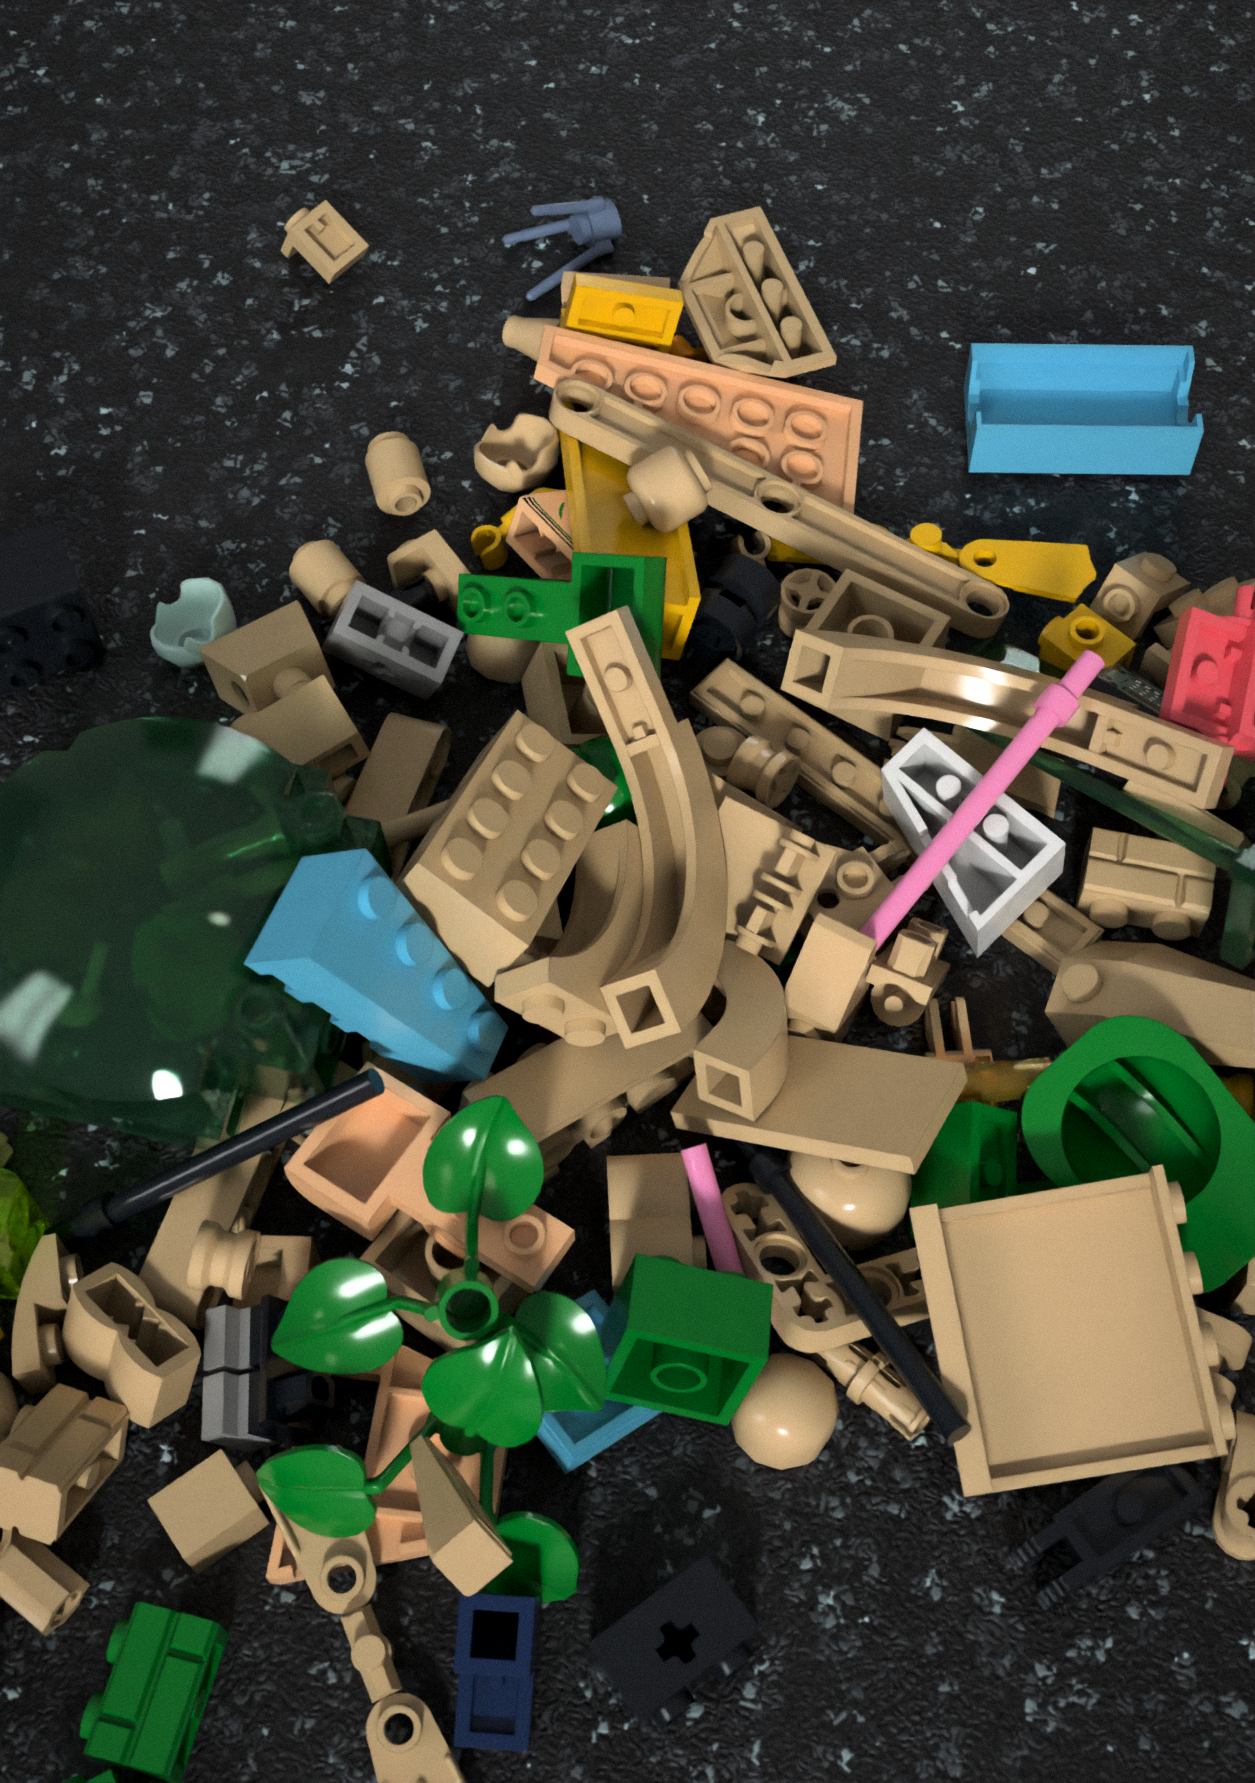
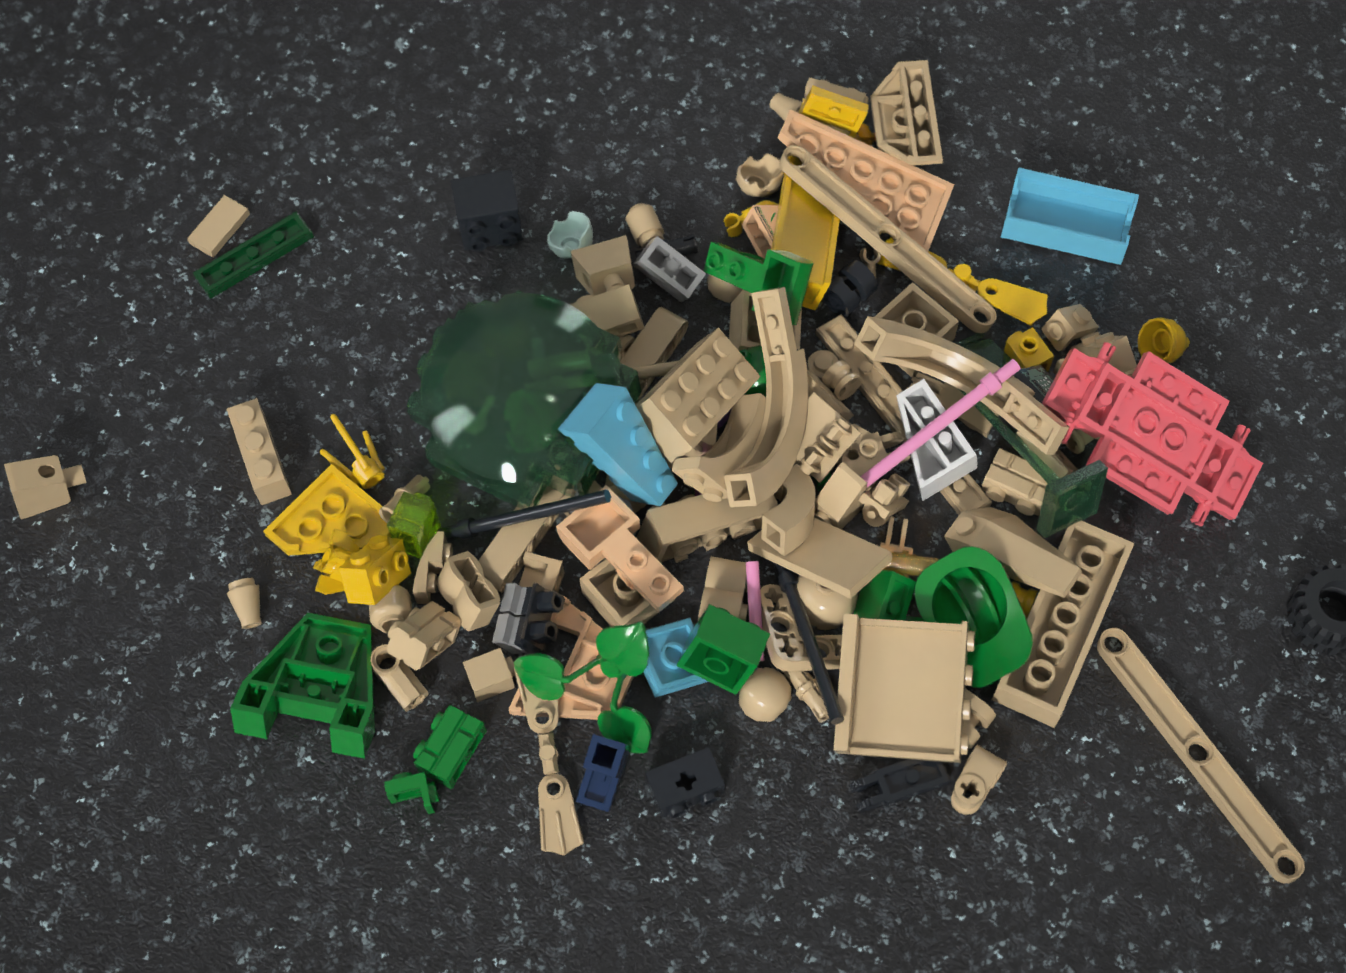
camera: 15 degrees right, 5 degrees up
tan wheel [187,1220,261,1300] -> none
green plant [271,1095,607,1413] -> none
tan bracket [280,200,369,284] -> none
tan brick [365,431,431,516] -> none
tan bracket [387,529,471,617] -> none
tan slope [409,1434,513,1596] -> none
sand blue plant [502,196,622,301] -> none
tan head [622,446,713,534] -> none
tan wheel [778,568,836,638] -> none

